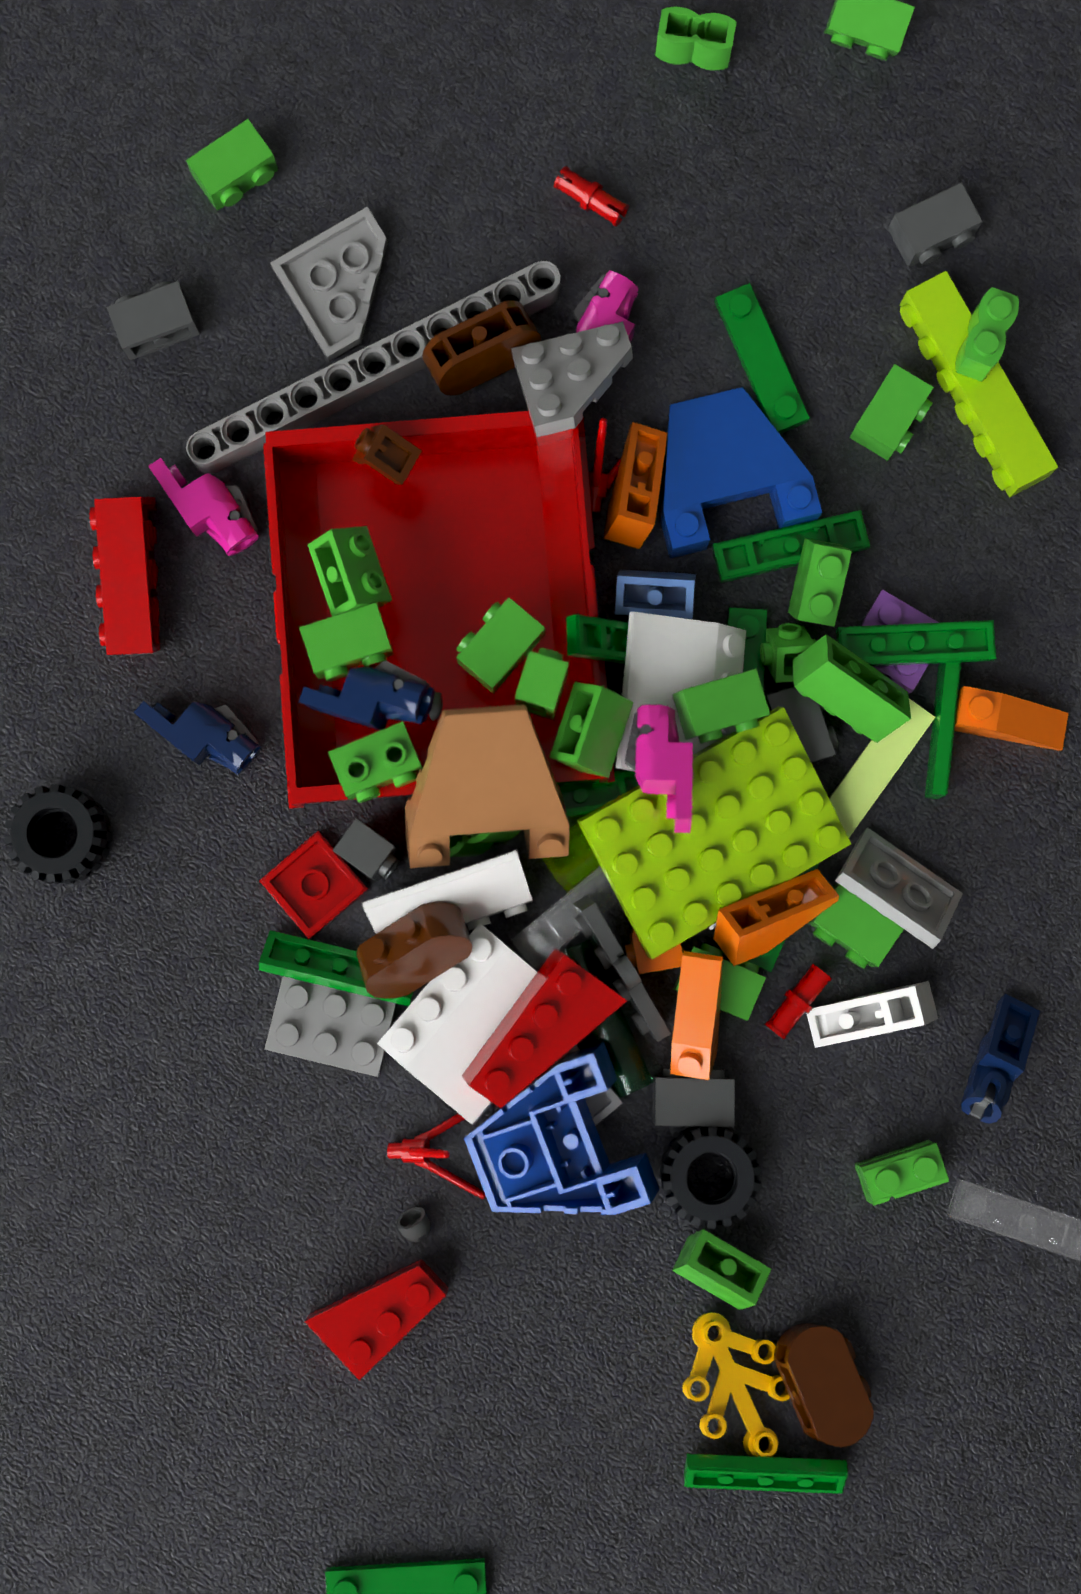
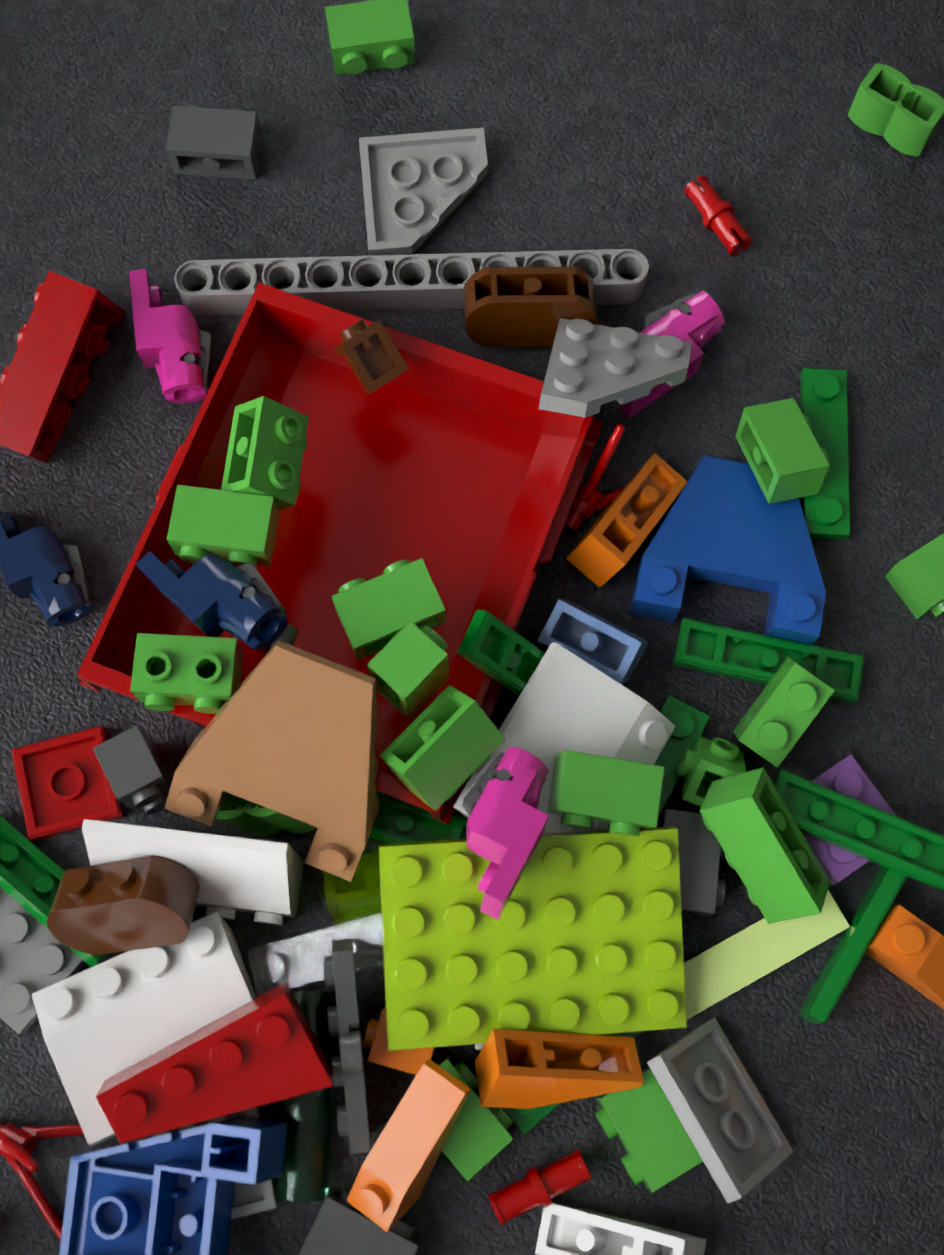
camera: 25 degrees right, 10 degrees down
none -> bright green brick [735,398,830,504]

